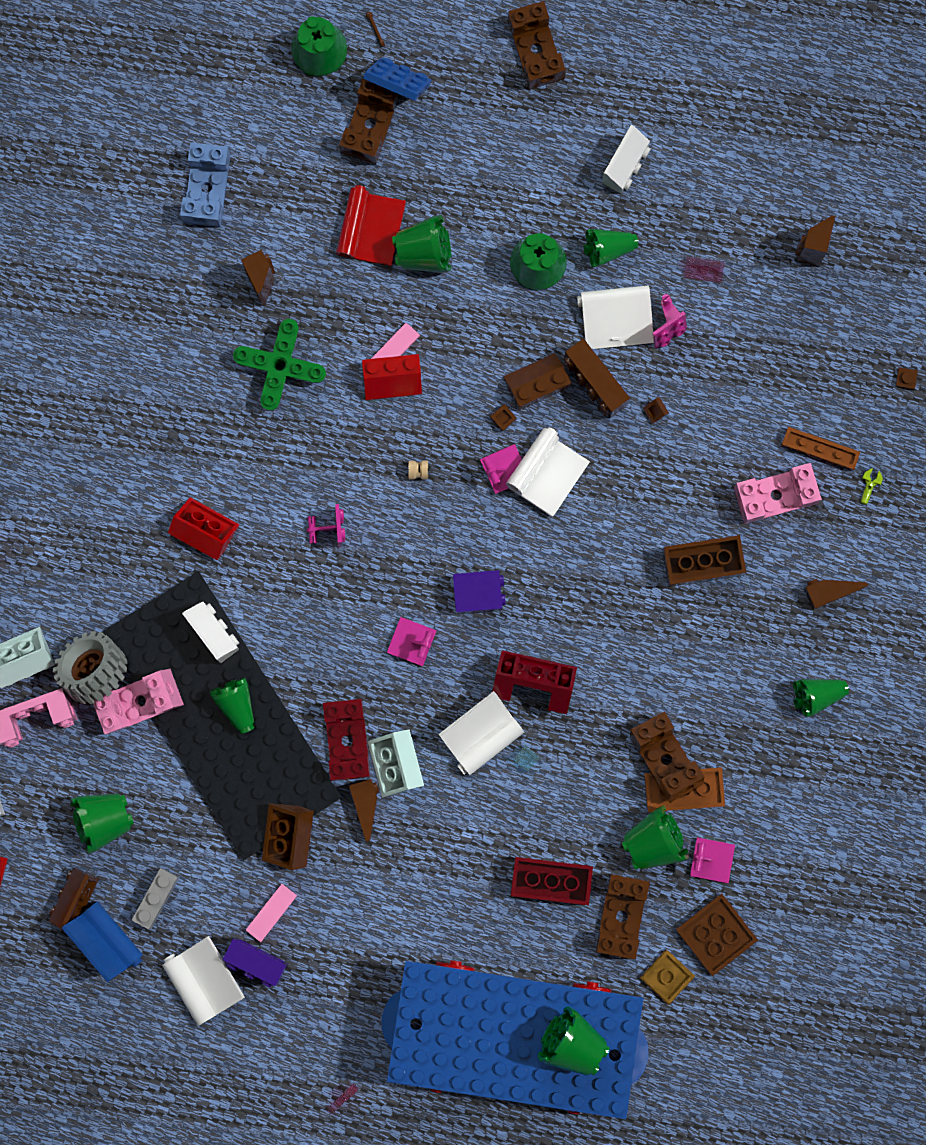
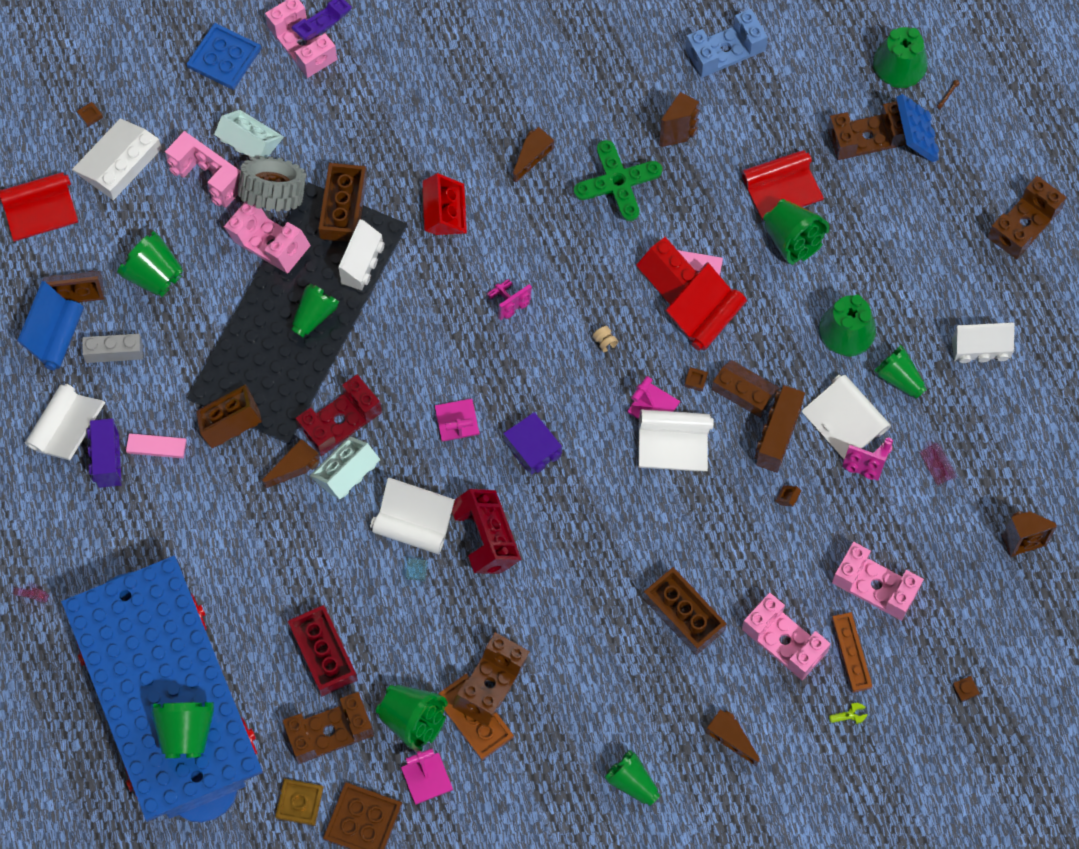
camera: 55 degrees right, 15 degrees down
none -> reddish brown brick [319,163,367,242]
none -> reddish brown slope [513,127,554,183]
none -> red door [665,262,747,351]
none -> bright pink plate [832,542,924,621]

